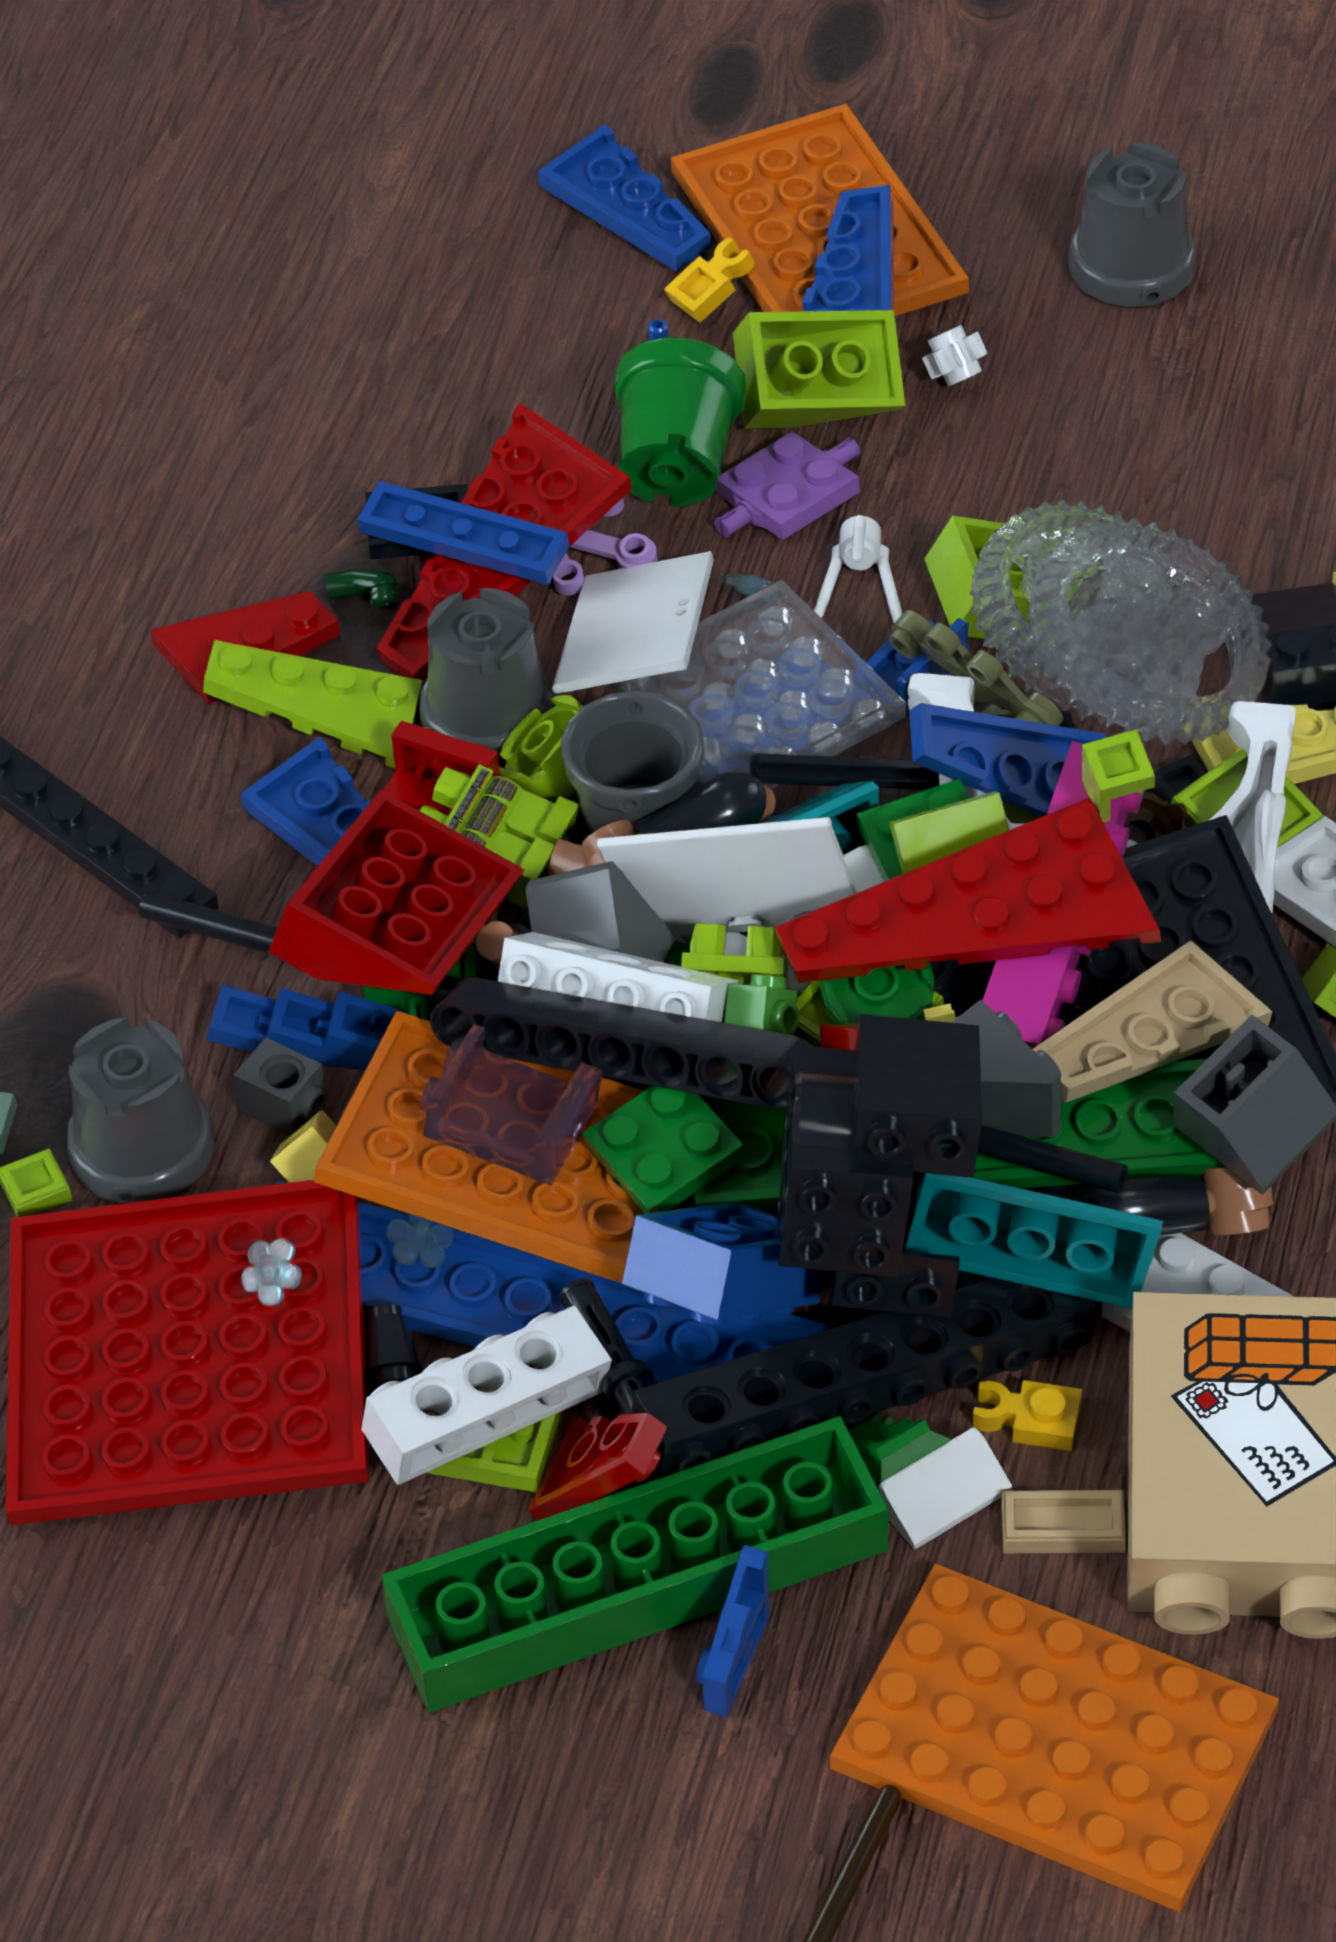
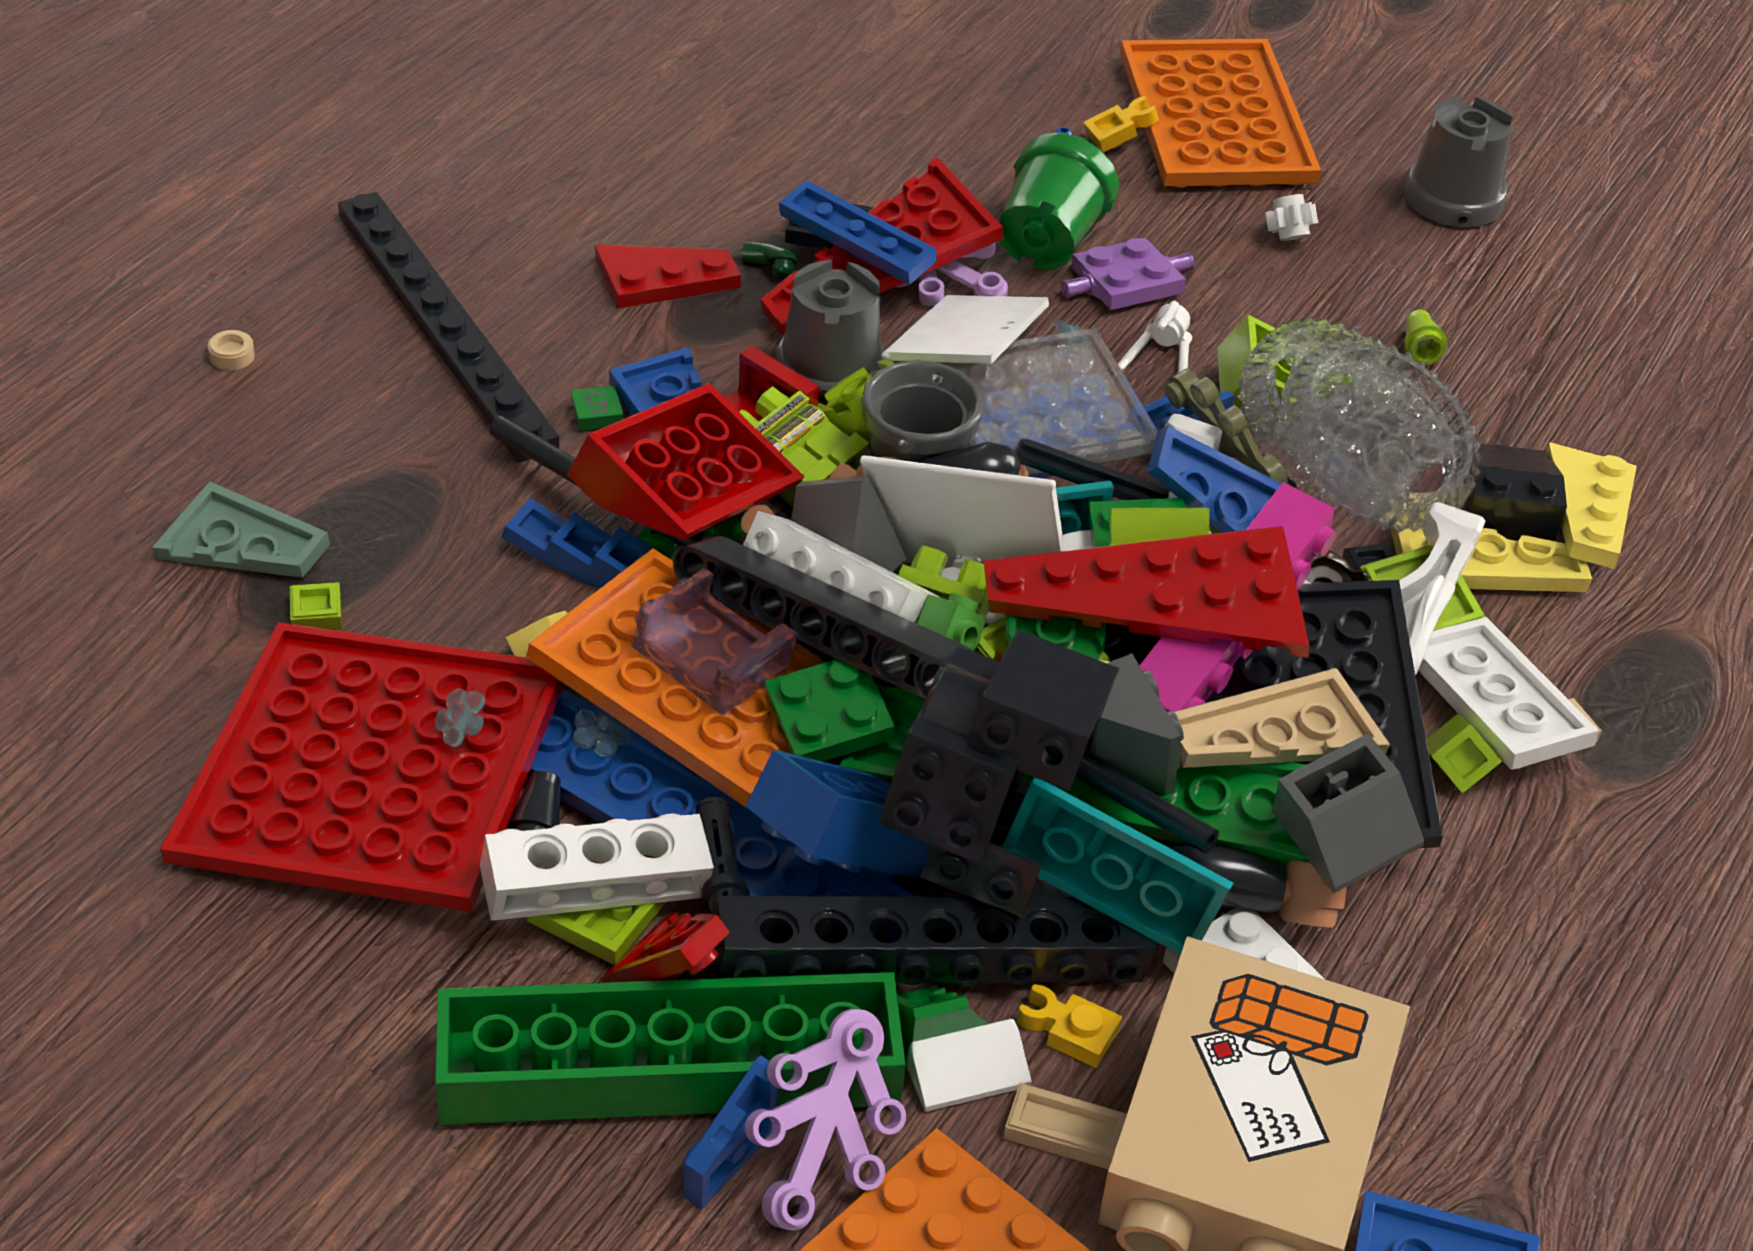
camera: 10 degrees right, 5 degrees down
dark grey piece [67,1018,215,1204] -> none
lime wing [203,640,422,768] -> none
dark grey brick [233,1037,327,1135] -> none
blue wing [538,124,711,272] -> none
lime slope [733,310,906,429] -> none
blue wing [802,184,894,311] -> none
lime panel [1082,729,1155,823] -> none
none -> green tile [571,386,623,431]
none -> lavender plant [745,1009,906,1231]
none -> lime cone [1405,310,1448,365]

